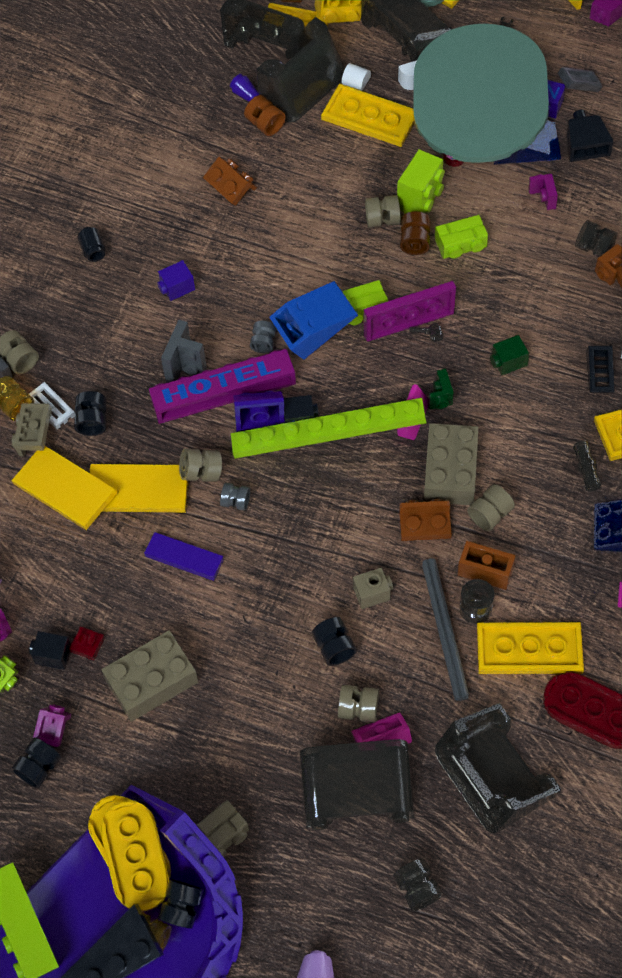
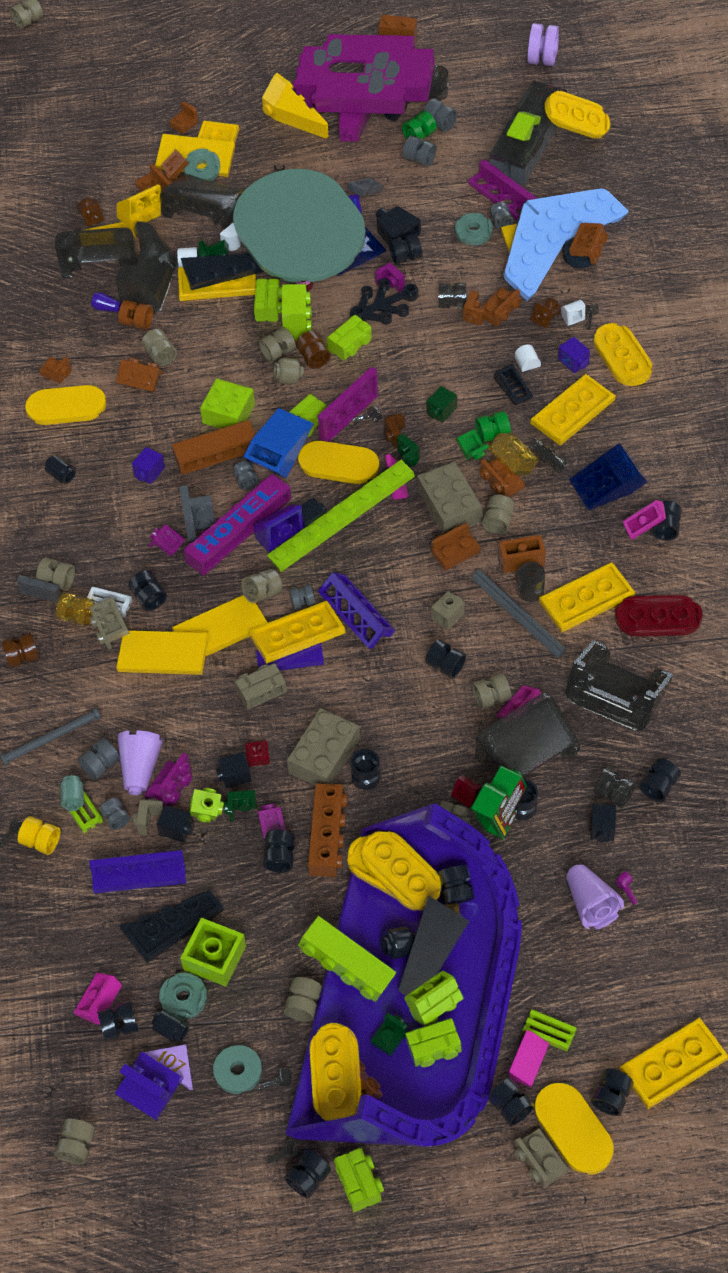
camera: 30 degrees left, 5 degrees down
none -> yellow tile [25,385,106,425]
none -> dark orange bracket [39,357,71,384]
none -> dark tan wheel [142,329,177,366]
none -> magenta bracket [149,524,185,557]
none -> dark orange brick [172,420,256,475]
none -> black wing [180,253,264,290]
none -> dark green bracket [198,239,229,257]
none -> lime brick [200,378,255,428]
none -> dark green bracket [224,790,257,822]
none -> dark tan brick [235,663,287,710]
none -> yellow tile [248,601,346,664]
none -> lime brick [254,279,282,322]
none -> dark tan head [273,358,304,384]
none -> yellow tile [298,441,379,484]
none -> dark orange brick [308,783,348,877]
none -> dark purple fence [318,572,396,649]
none -> black plant [350,278,418,325]
none -> black wheel [350,749,381,790]
none -> black head [380,926,416,960]
none -> reddish brown bracket [384,412,405,449]
none -> black wheel [389,233,422,265]
none -> dark red tile [451,775,481,808]
none -> green bracket [456,429,489,461]
none -> green brick [471,766,527,840]
none -> green wheel [475,411,511,444]
none -> dark orange bracket [479,456,525,497]
none -> clear yellow brick [489,433,539,475]
none -> black wheel [515,779,538,820]
none -> black brick [591,804,616,842]
none -> black wheel [639,758,681,802]

